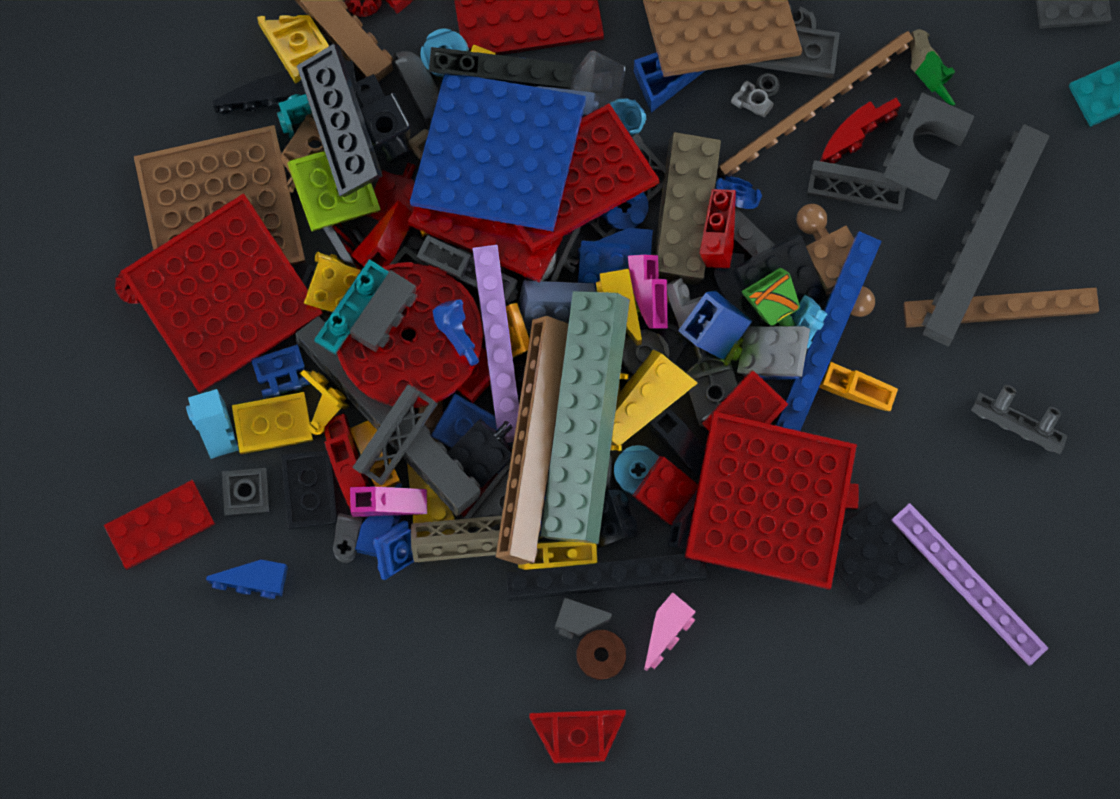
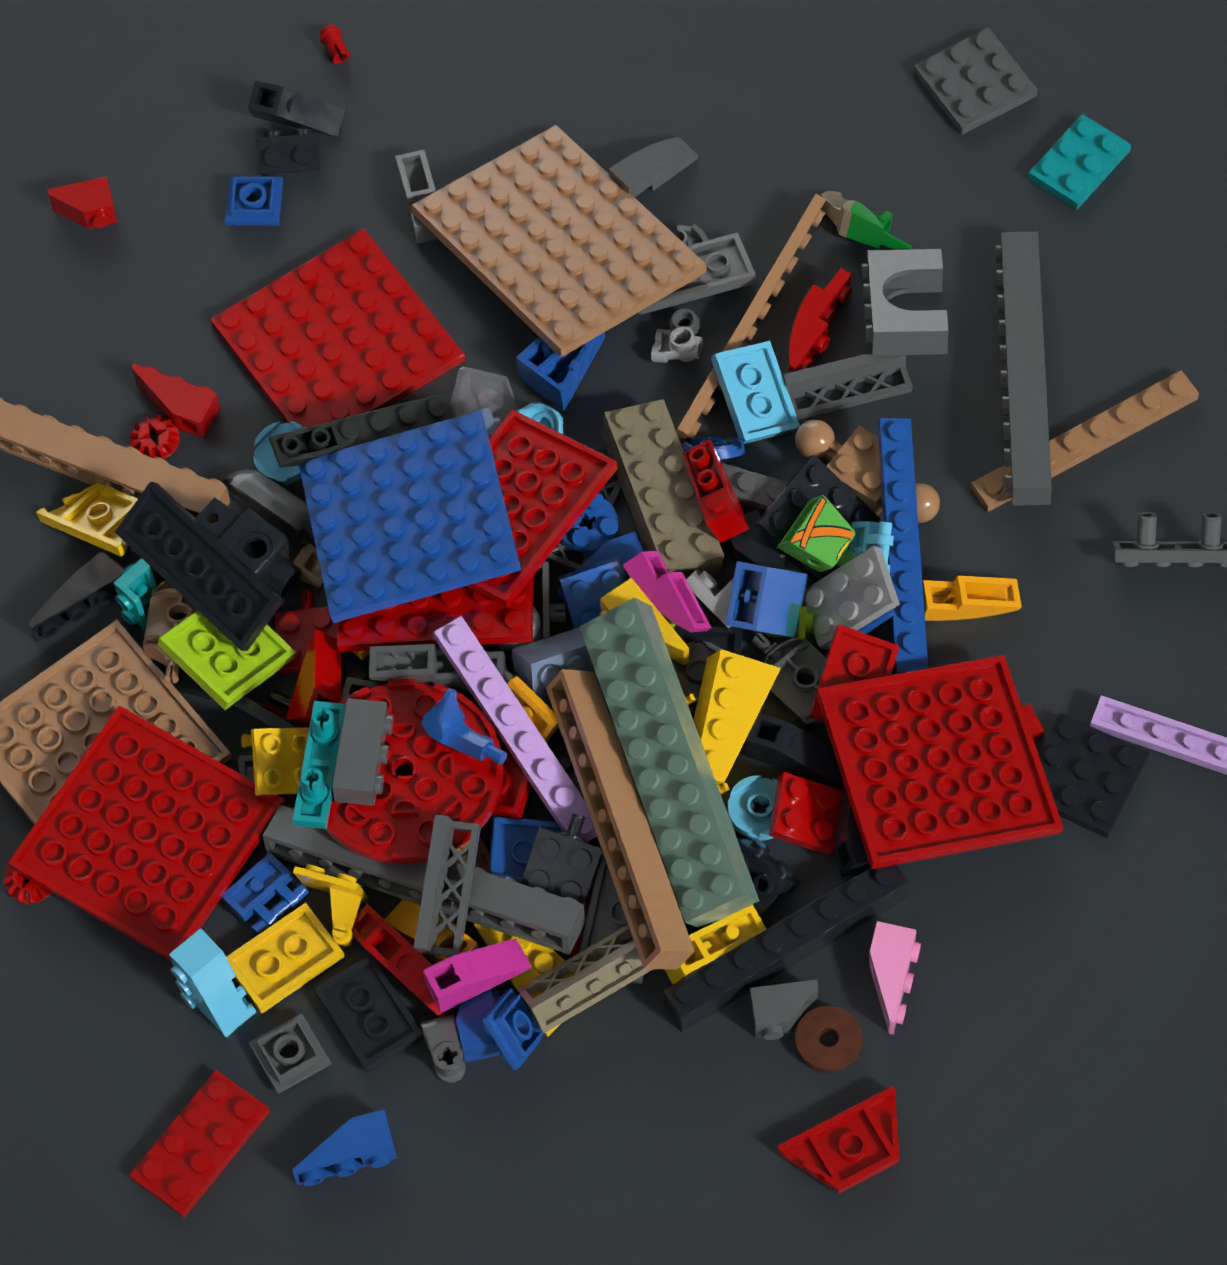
camera: 20 degrees left, 15 degrees down
none -> medium azure plate [711,341,800,444]

